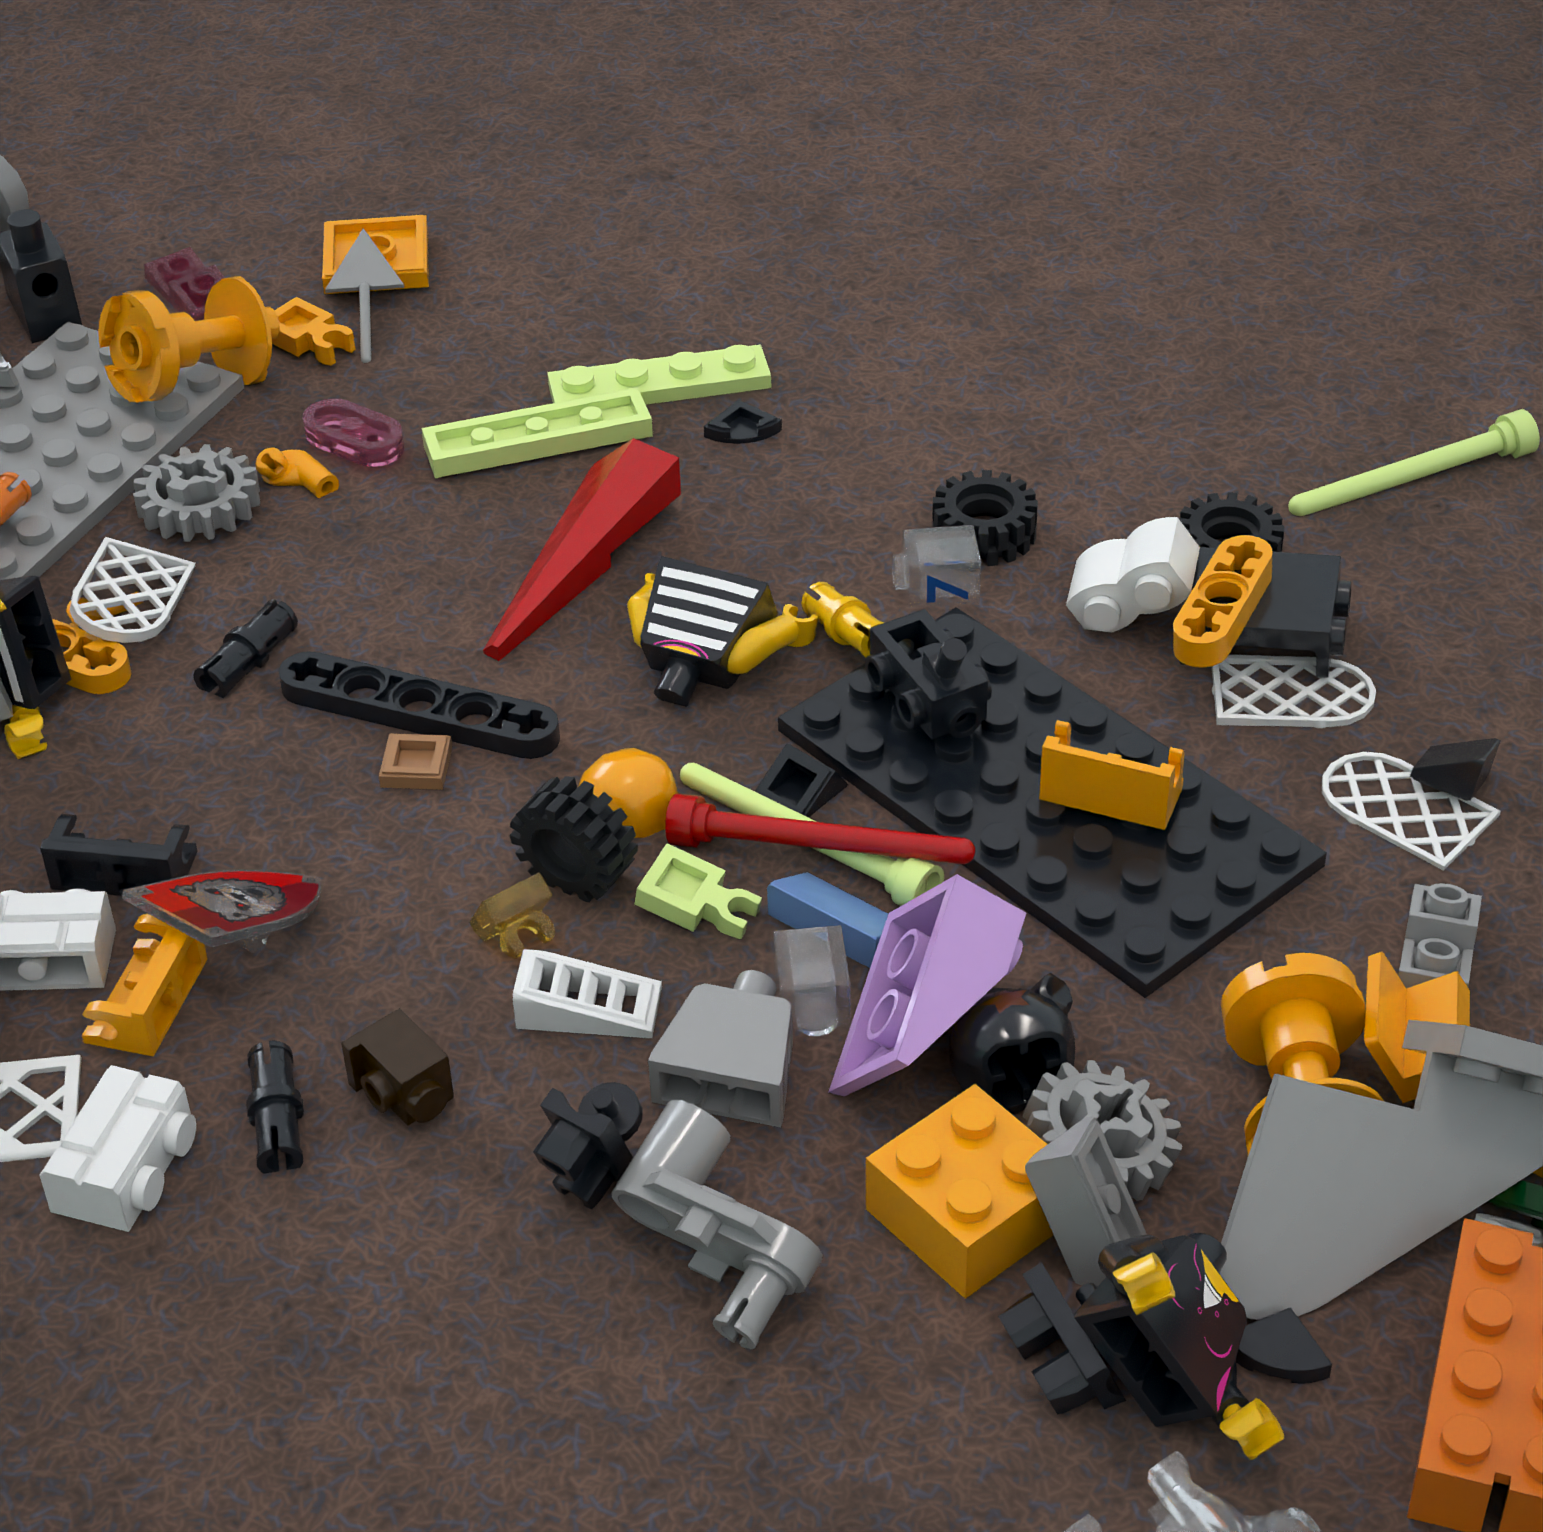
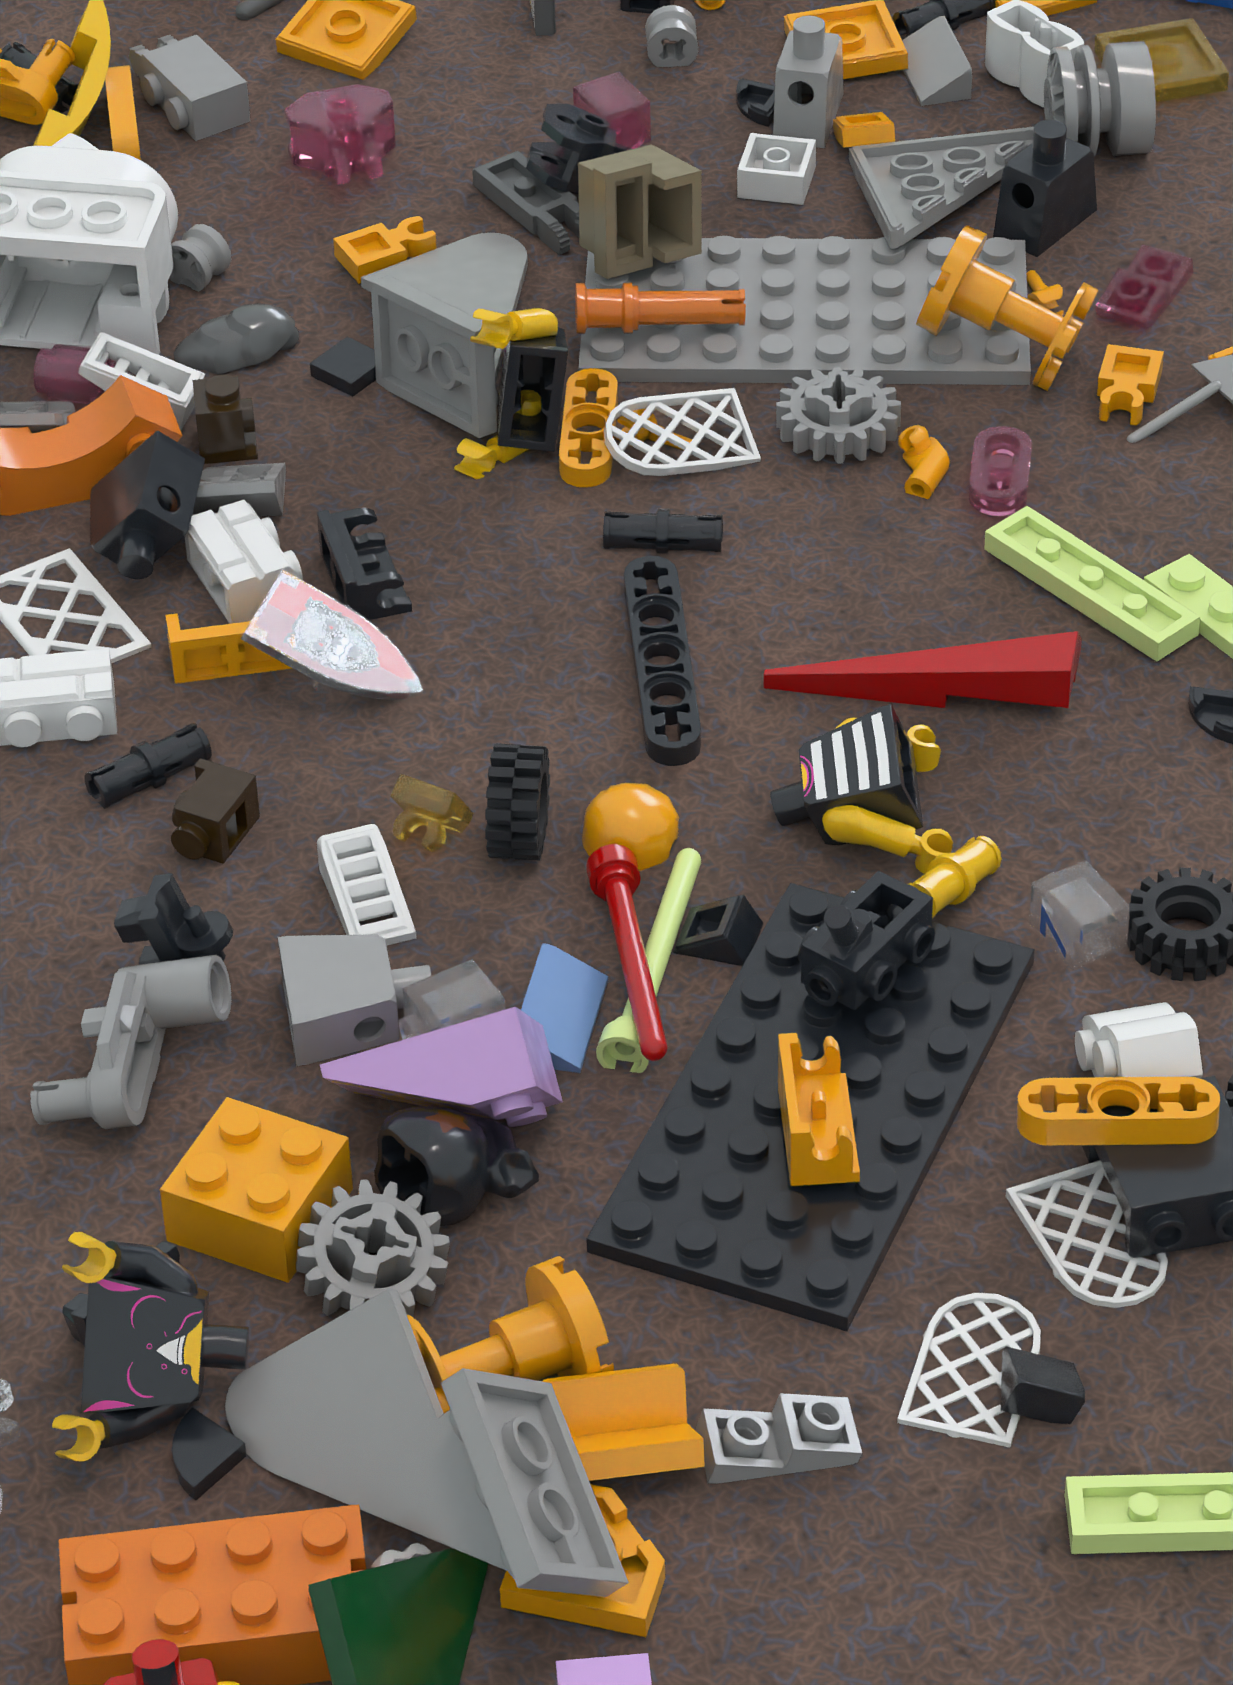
camera: 65 degrees right, 0 degrees up
medium nougat tile [379,734,452,790] -> none
yellowish green plate [634,843,762,939] -> none
light grey slope [1025,1116,1147,1287] -> none

